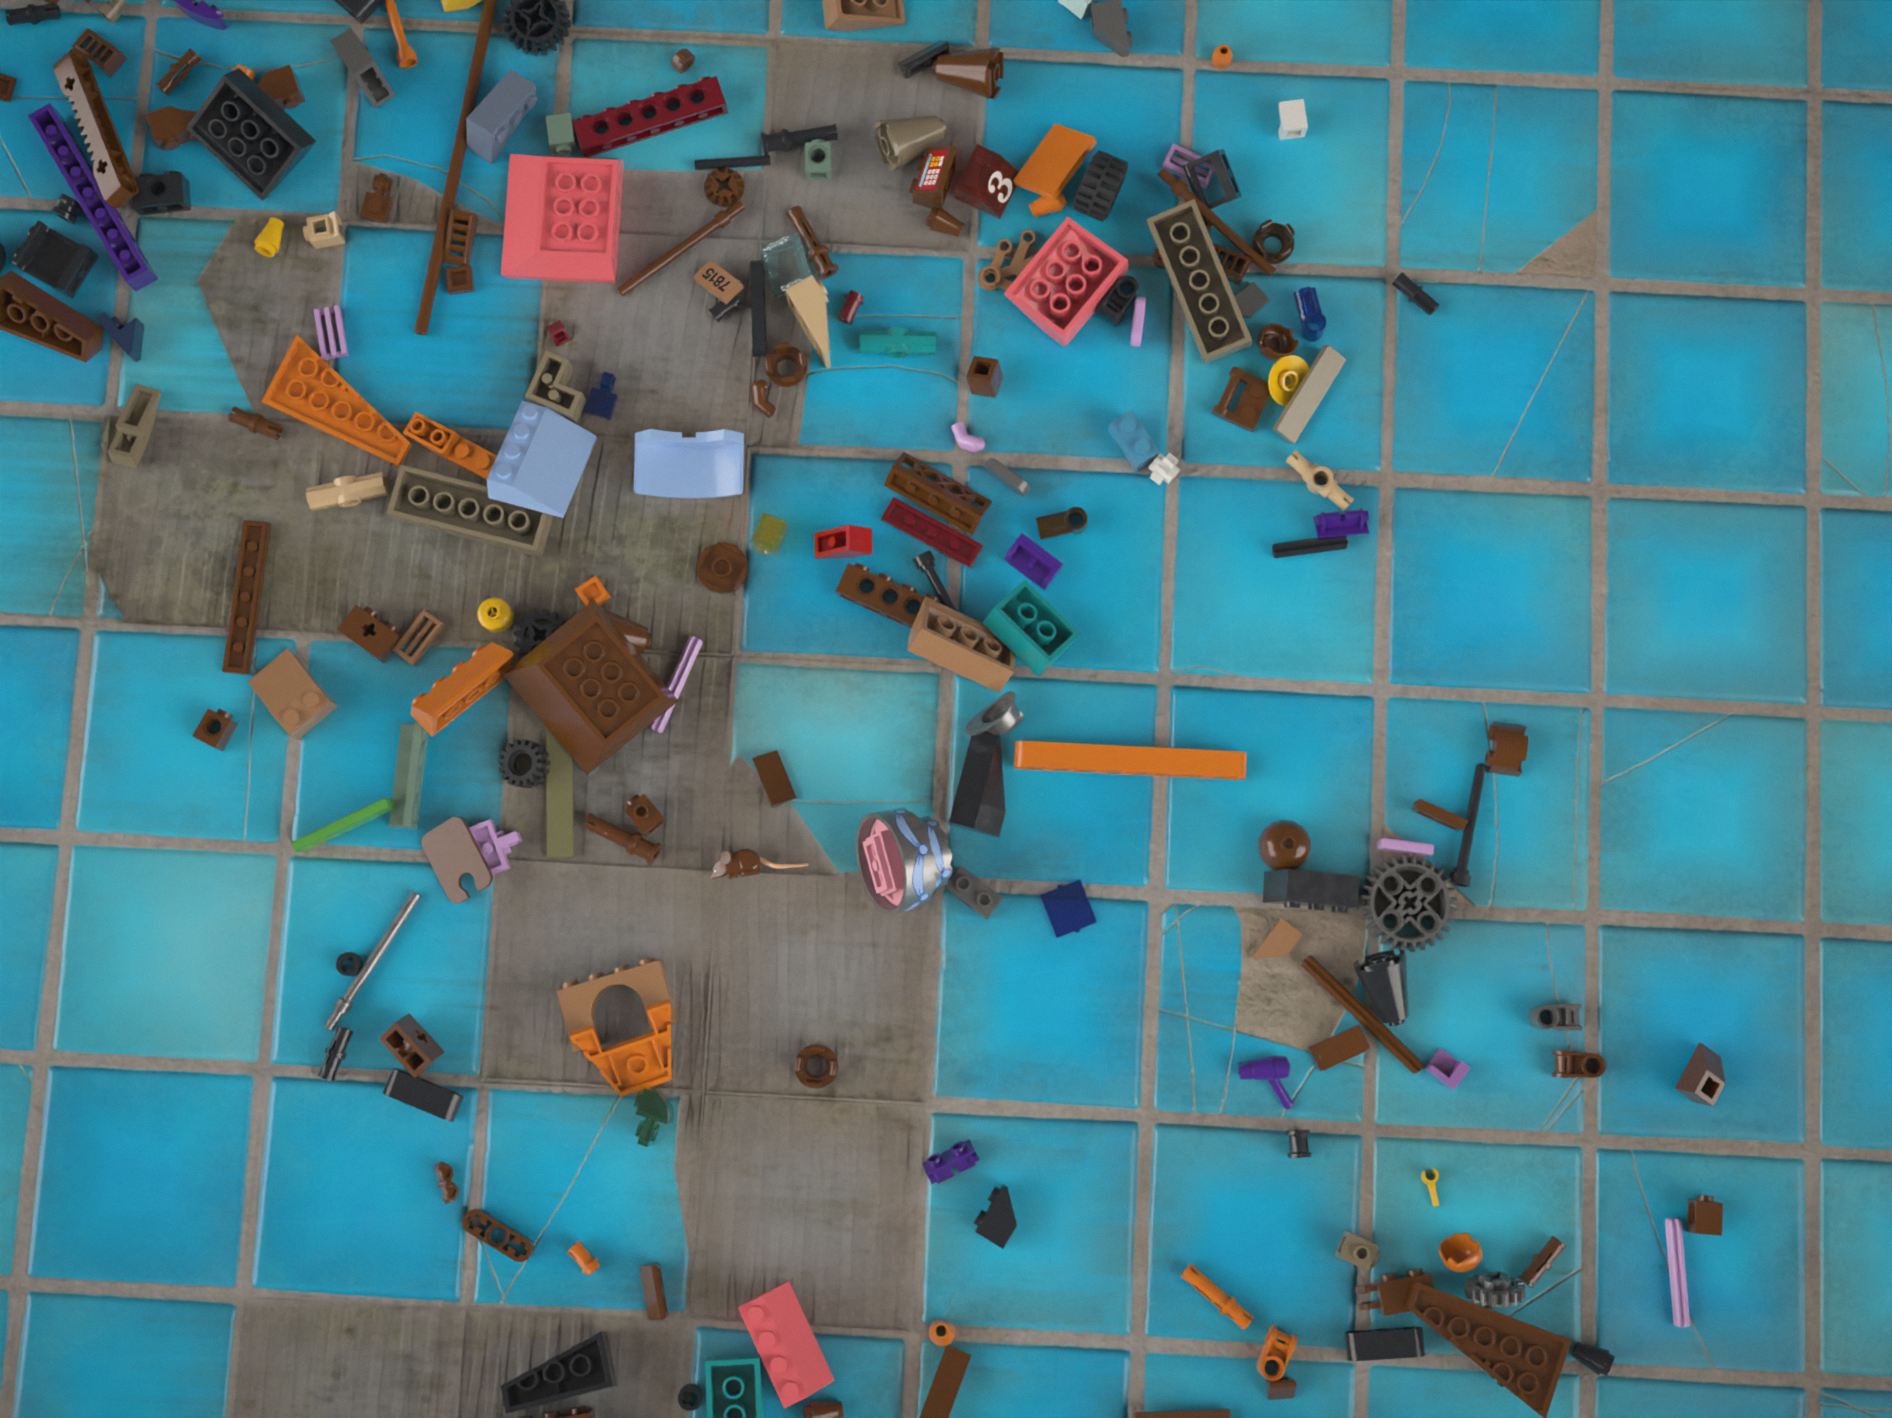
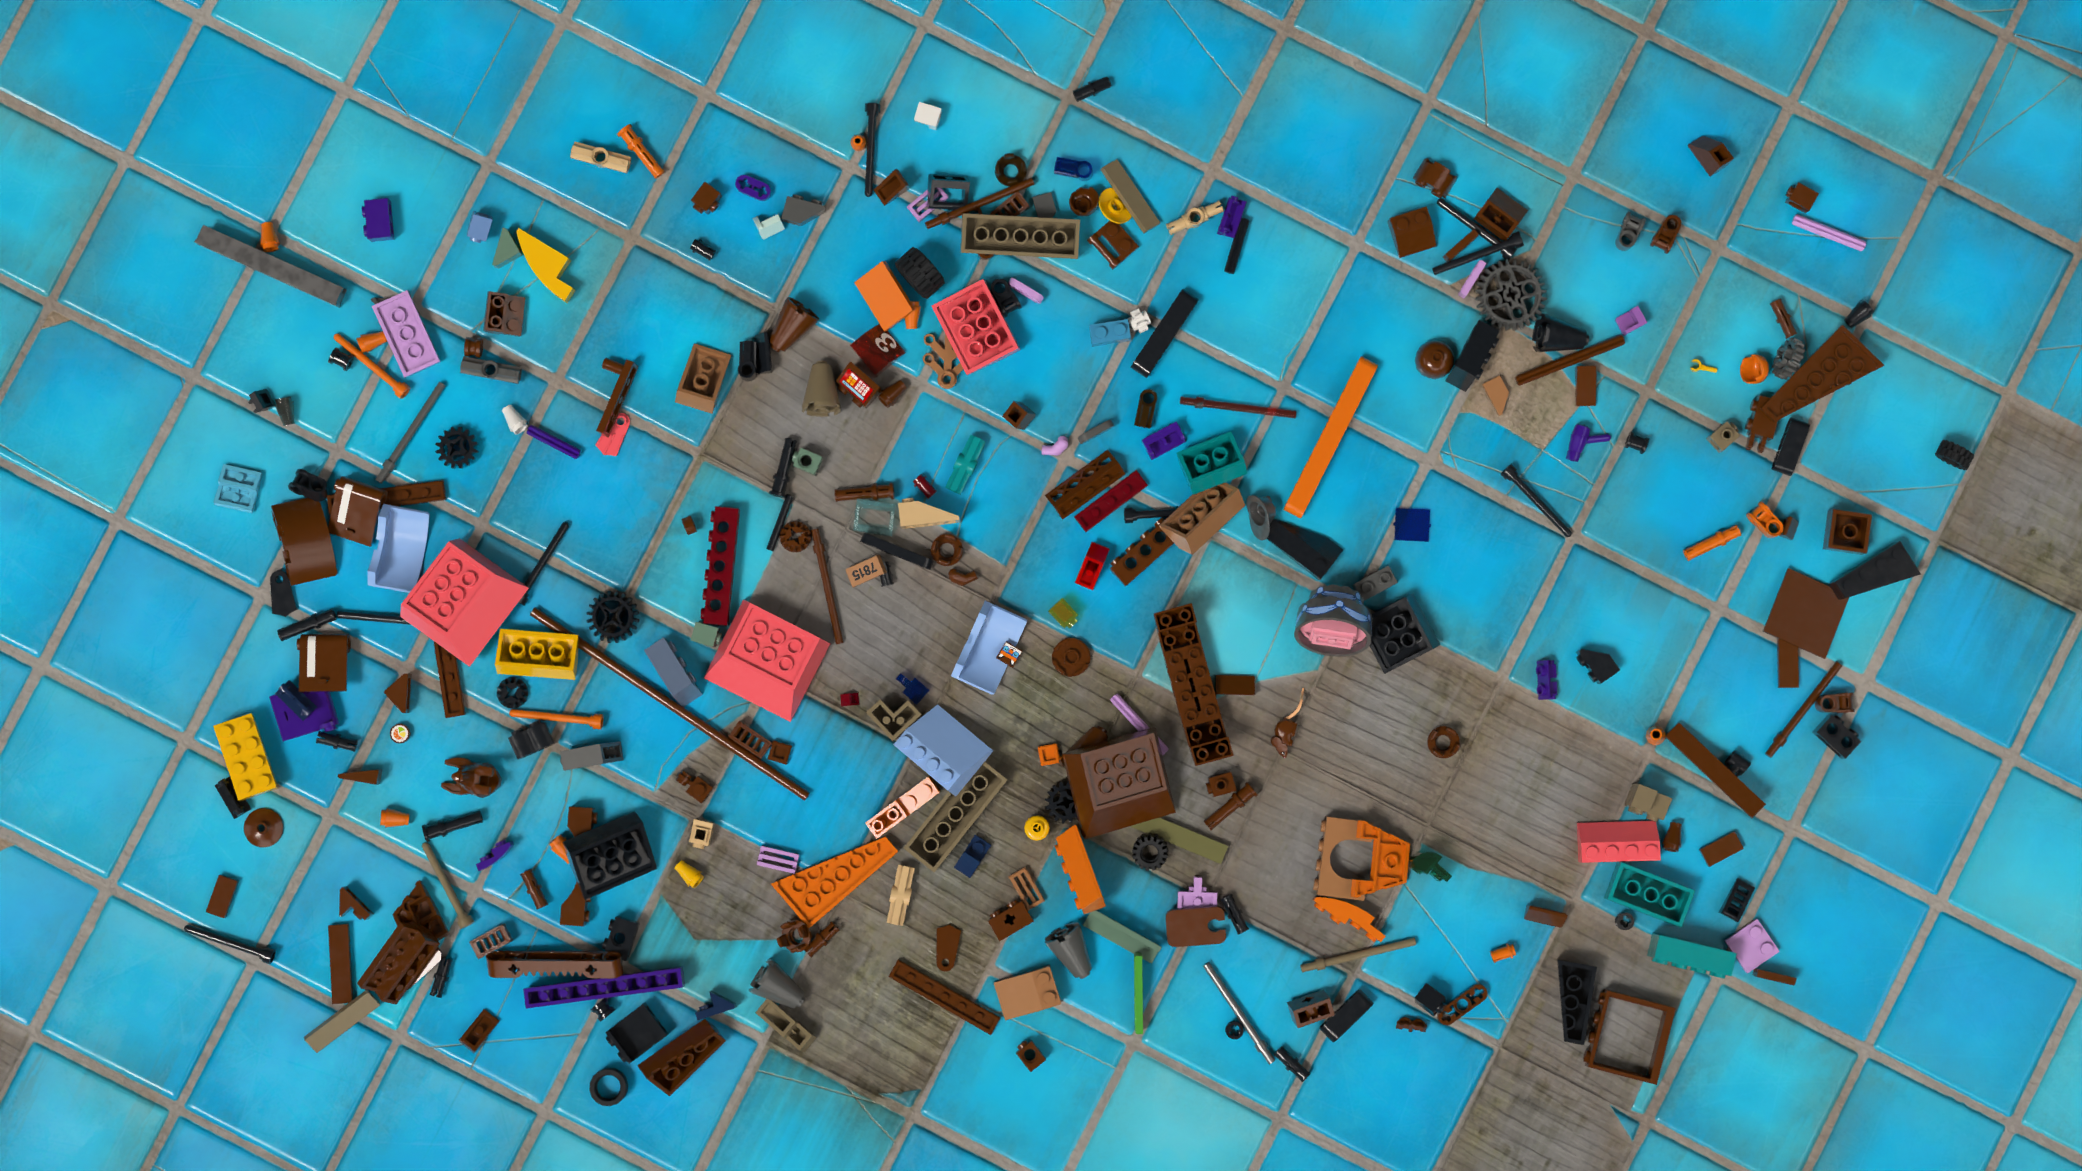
camera: 70 degrees left, 5 degrees up
none -> black piece [738,341,757,382]
none -> dark grey cone [748,958,805,1009]
none -> reddish brown piece [777,920,811,953]
none -> black piece [865,103,881,197]
none -> reddish brown slope [874,169,909,206]
none -> reddish brown piece [936,925,961,972]
none -> dark blue slope [954,835,991,878]
none -> tile [996,641,1023,668]
none -> dark grey cone [1045,922,1092,979]
none -> black beam [1130,289,1199,378]
none -> reddish brown slope [1154,603,1234,766]
none -> clear red bar [1180,396,1296,419]
none -> black pin [1220,894,1249,935]
none -> dark tan bar [1300,938,1416,972]
none -> orange slope [1312,896,1386,943]
none -> black slope [1370,593,1440,674]
none -> reddish brown slope [1387,206,1436,258]
none -> black brick [1414,983,1446,1016]
none -> black piece [1432,231,1524,275]
none -> reddish brown slope [1474,188,1528,241]
none -> black piece [1500,464,1572,537]
none -> dark tan brick [1624,784,1672,822]

